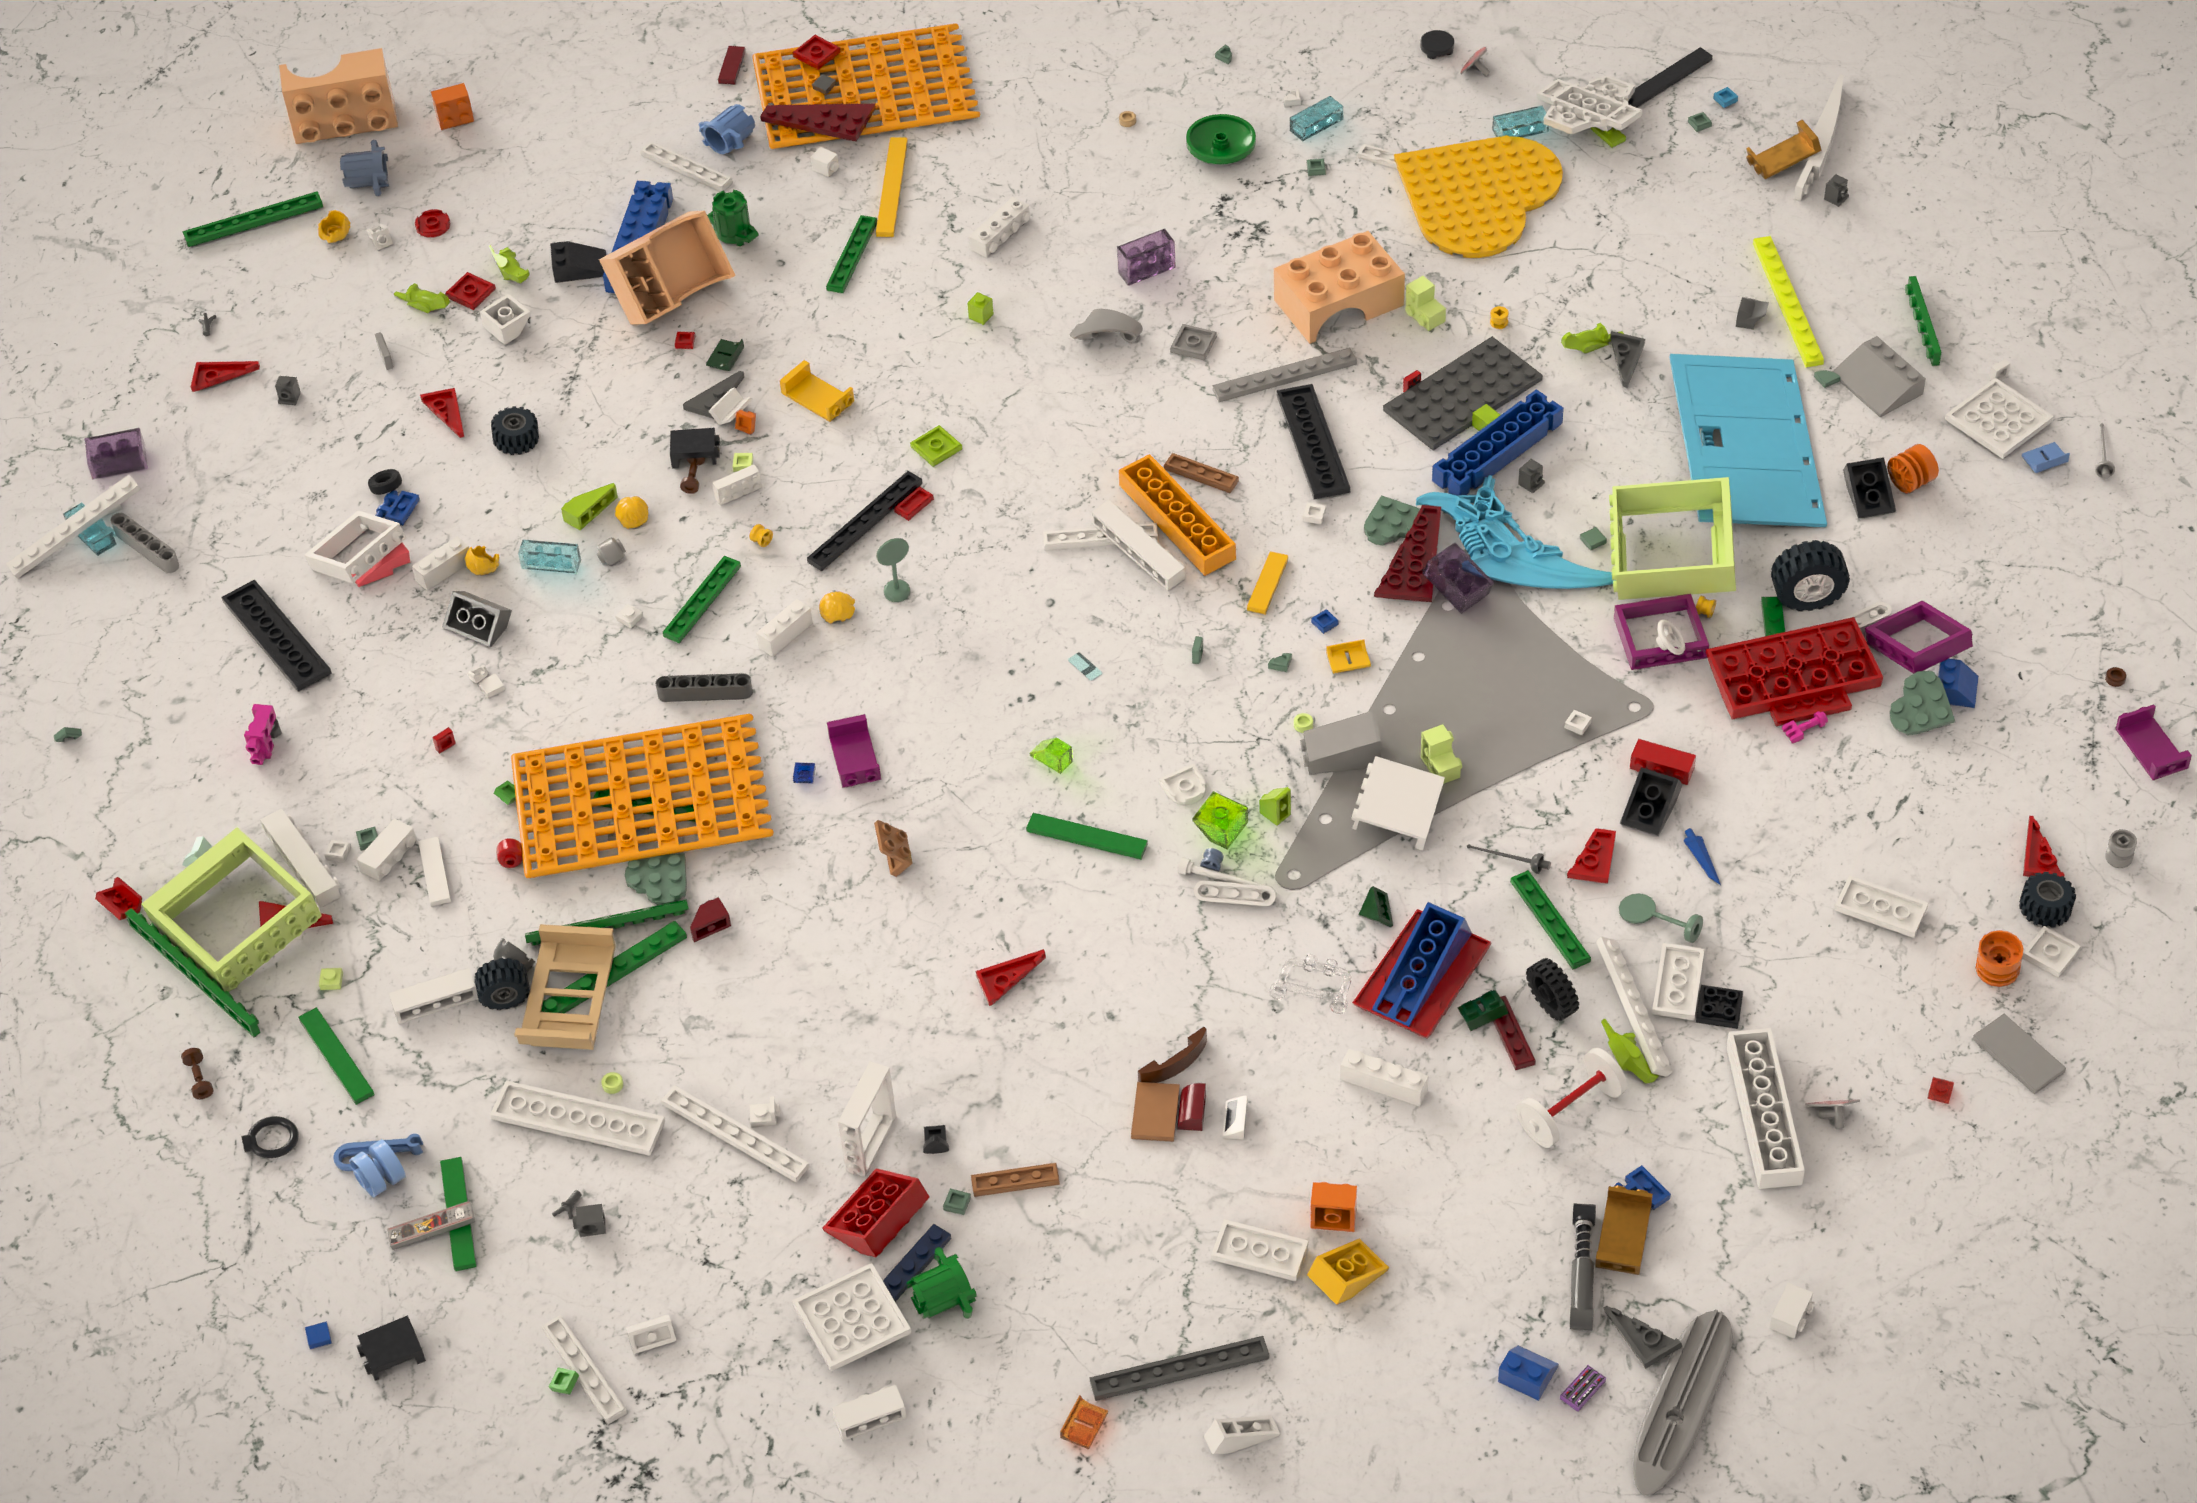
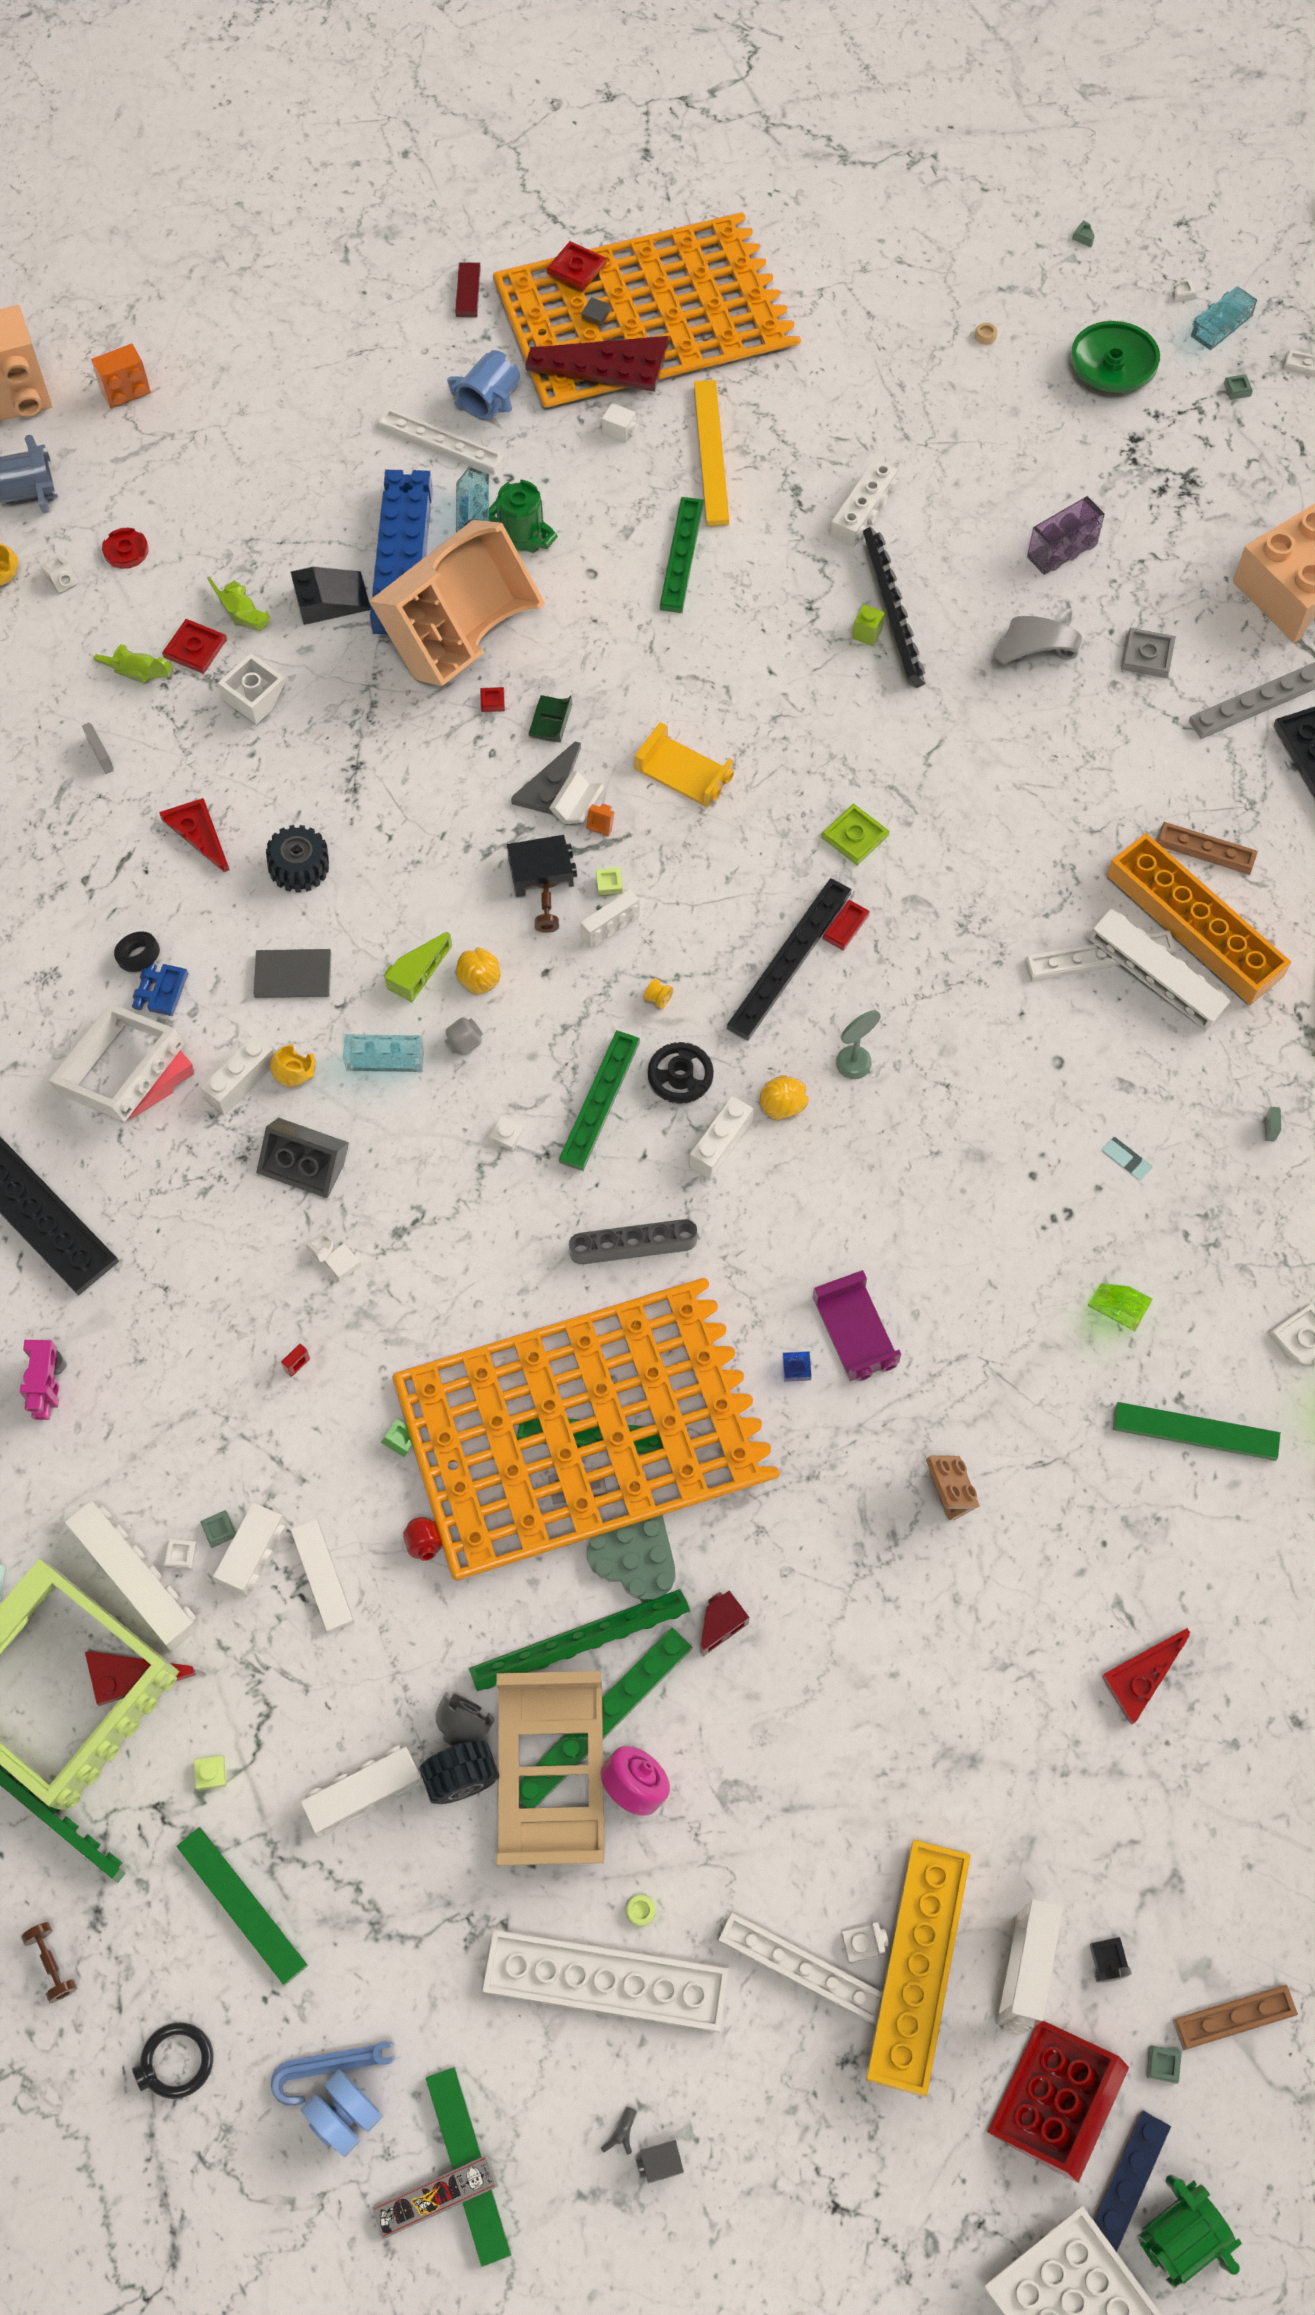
camera: 10 degrees left, 15 degrees up
none -> dark grey tile [253,949,332,998]
none -> clear light blue brick [456,467,489,533]
none -> dark pink wheel [601,1746,670,1816]
none -> black wheel [648,1042,714,1104]
none -> black plate [863,526,926,688]
none -> yellow plate [866,1840,971,2098]

